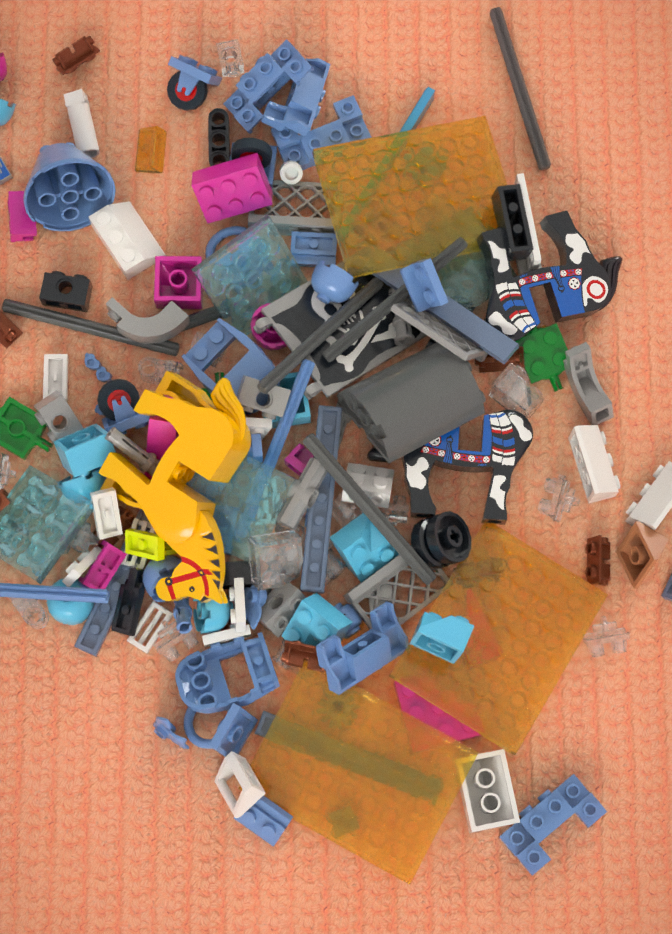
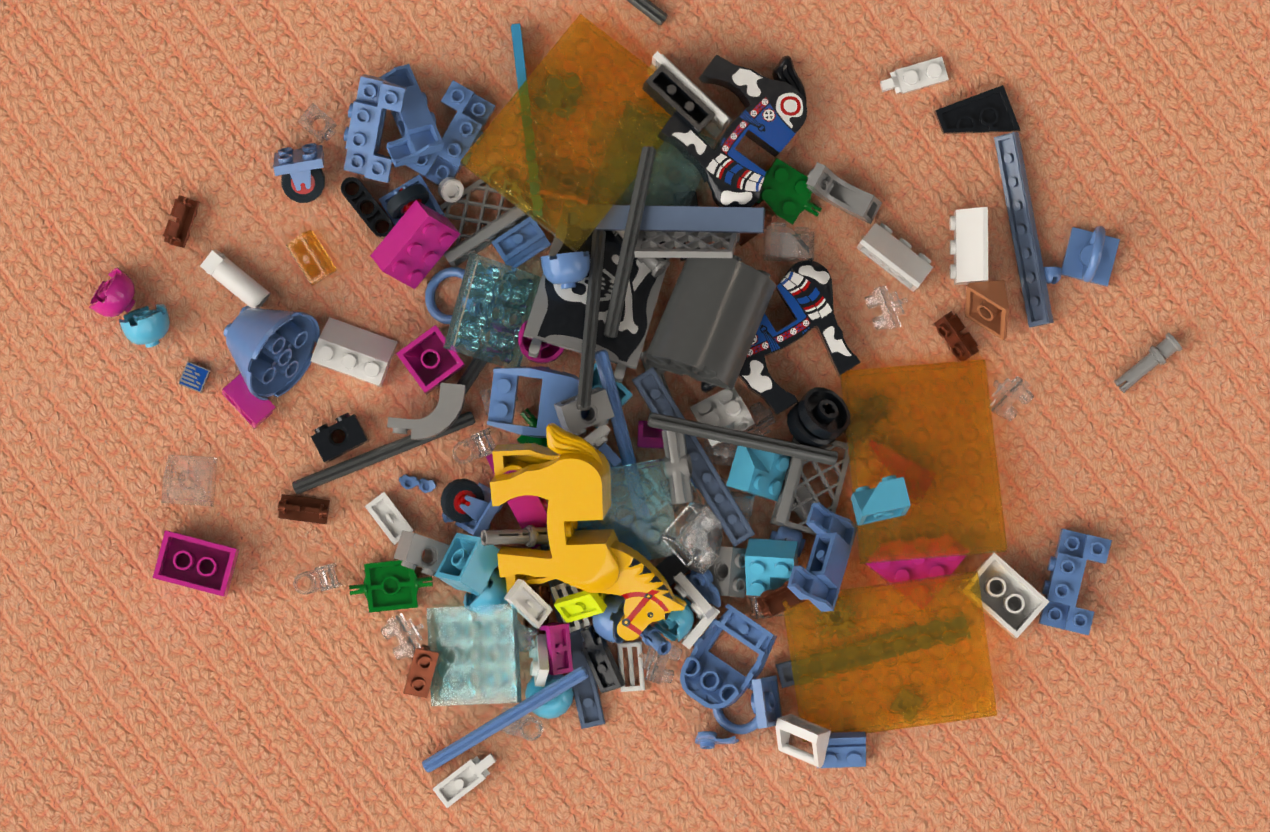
camera: 40 degrees left, 10 degrees up
medium blue bracket [400,258,448,312] -> none

